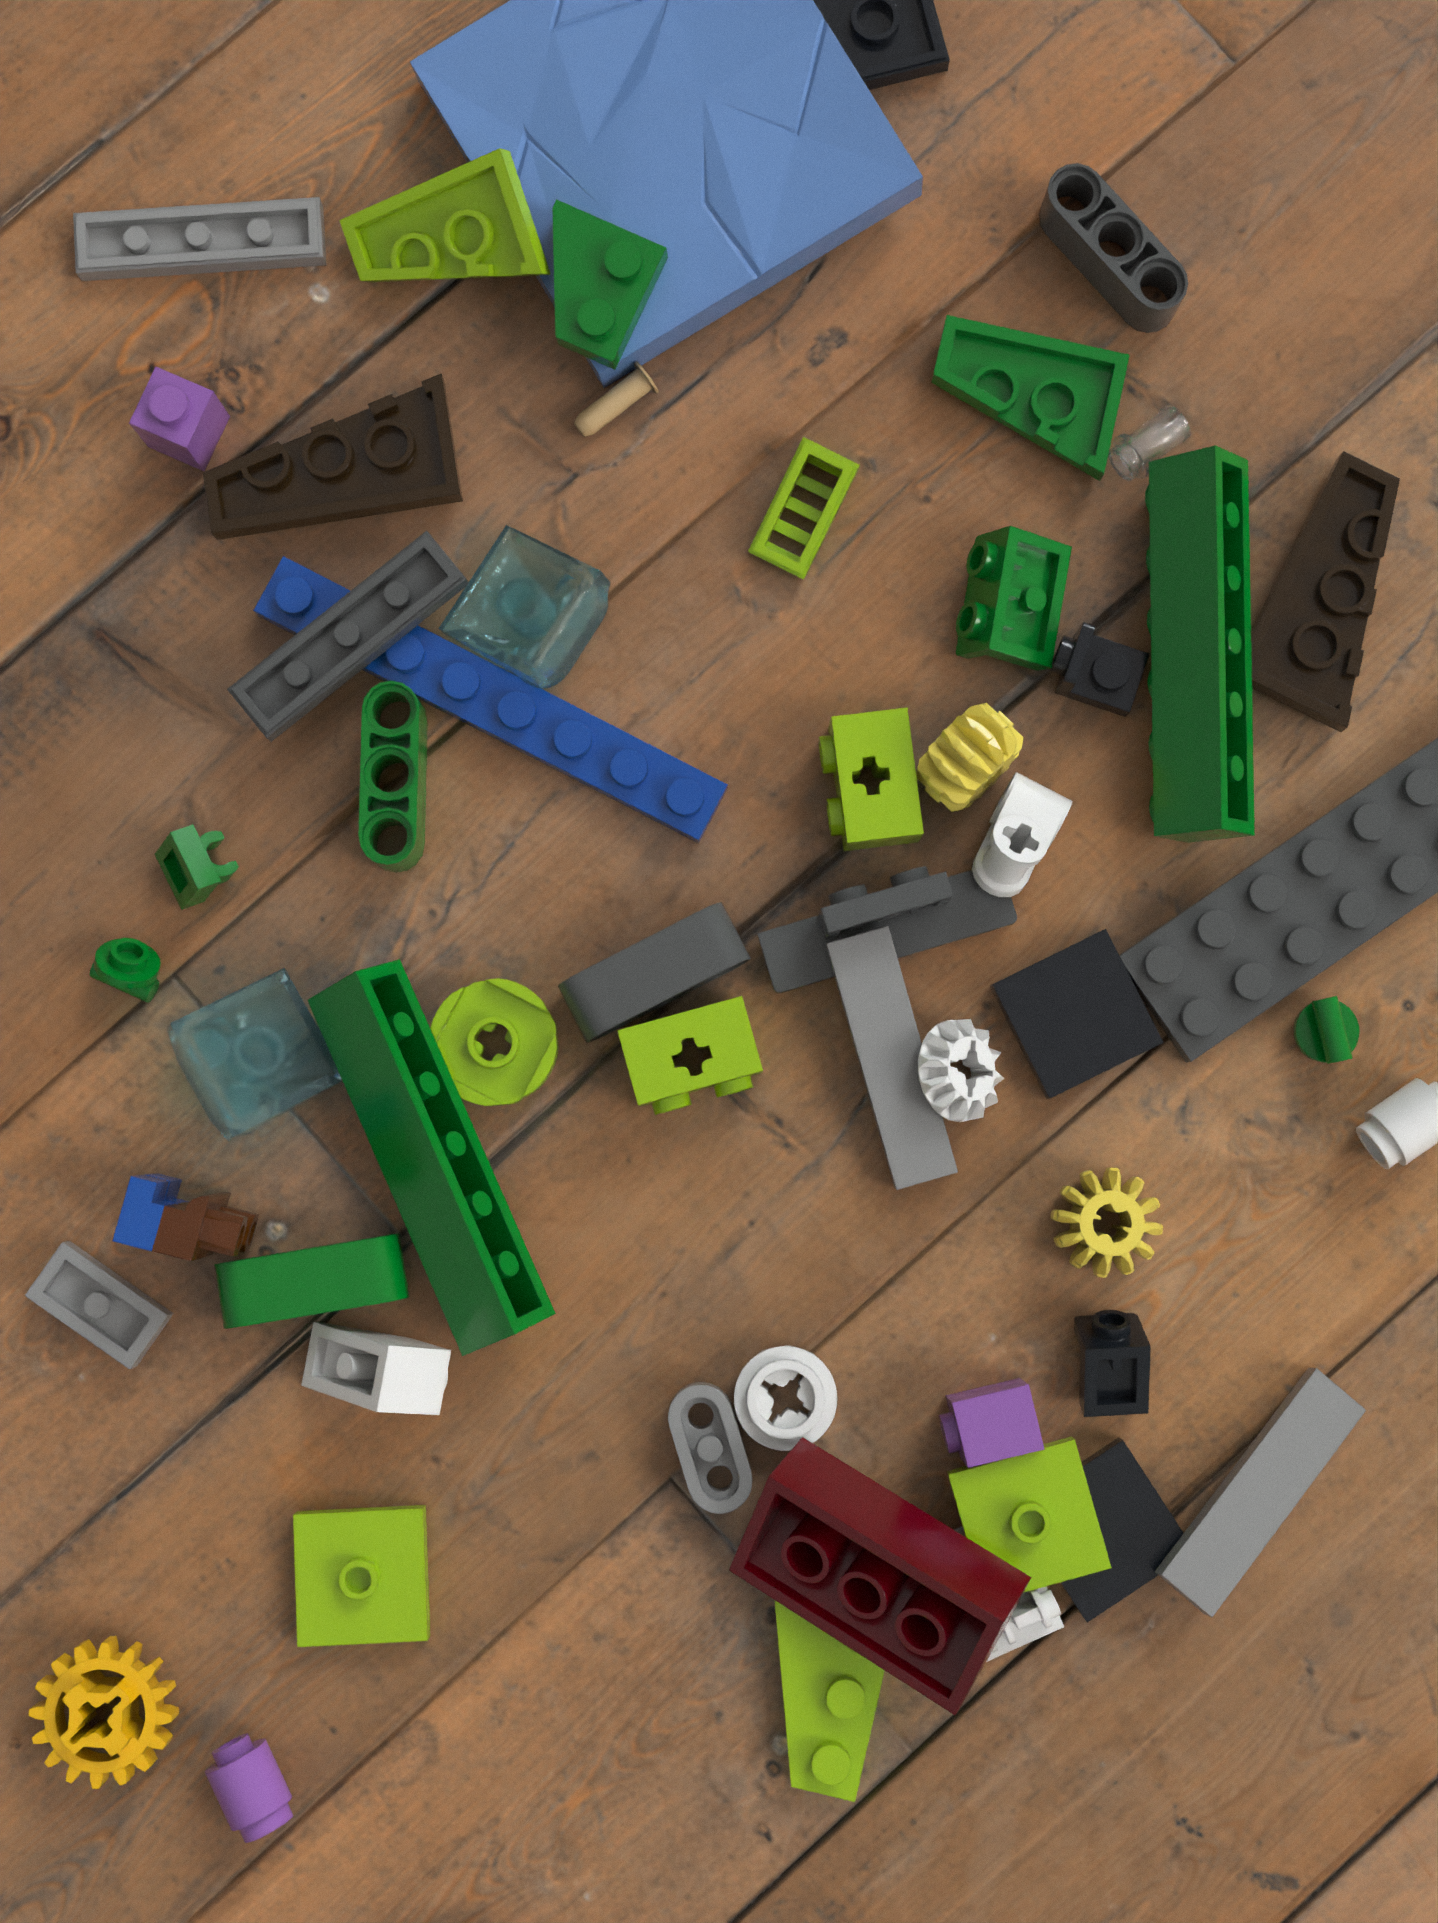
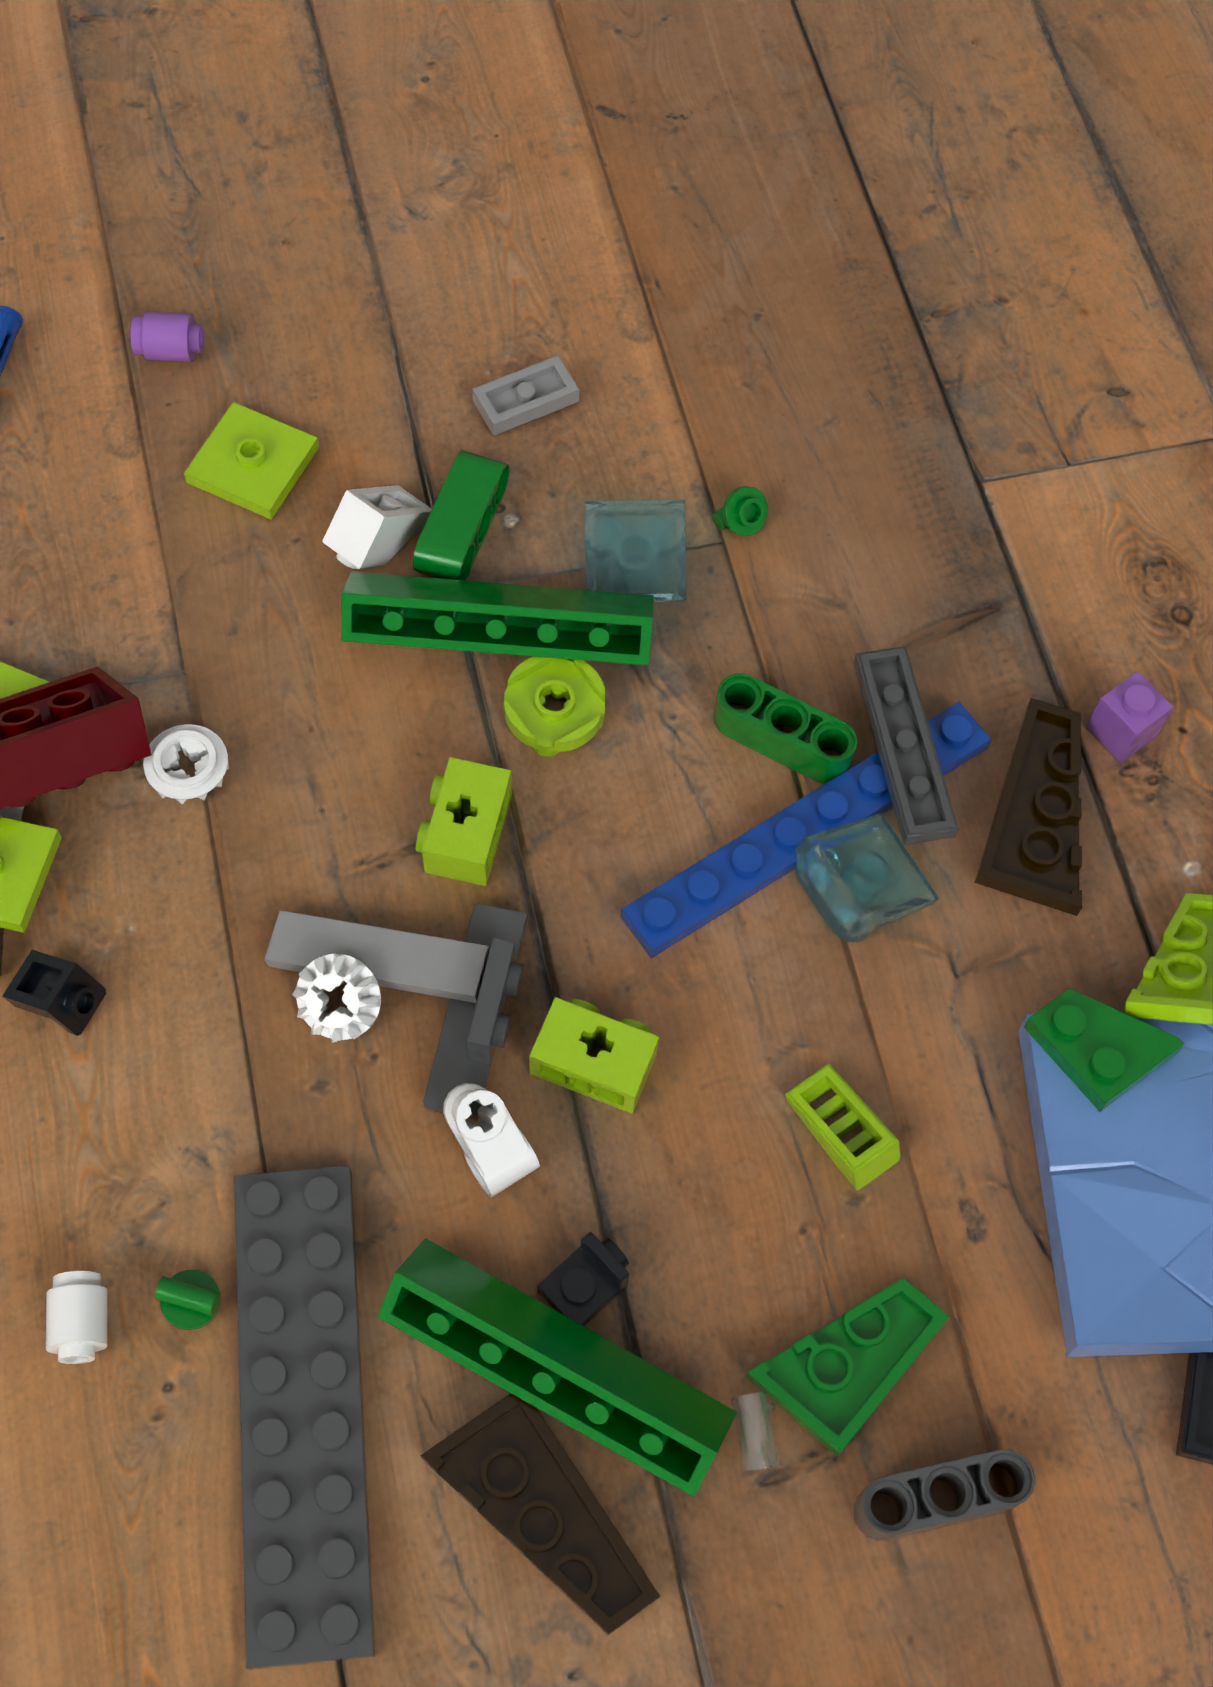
camera: 115 degrees right, 20 degrees down
yellow gear [29,1636,179,1789] -> none
reddish brown hips [112,1173,259,1261] -> none
green tile [154,825,239,910] -> none
dark grey beam [558,902,751,1043] -> none
tan piece [574,361,659,437] -> none
light grey plate [668,1382,752,1514] -> none
light yellow gear [916,703,1024,812] -> none
medium lavender brick [939,1378,1045,1468] -> none
green bracket [956,526,1072,671] -> none
black tile [990,929,1164,1099] -> none
light yellow gear [1051,1167,1163,1278] -> none

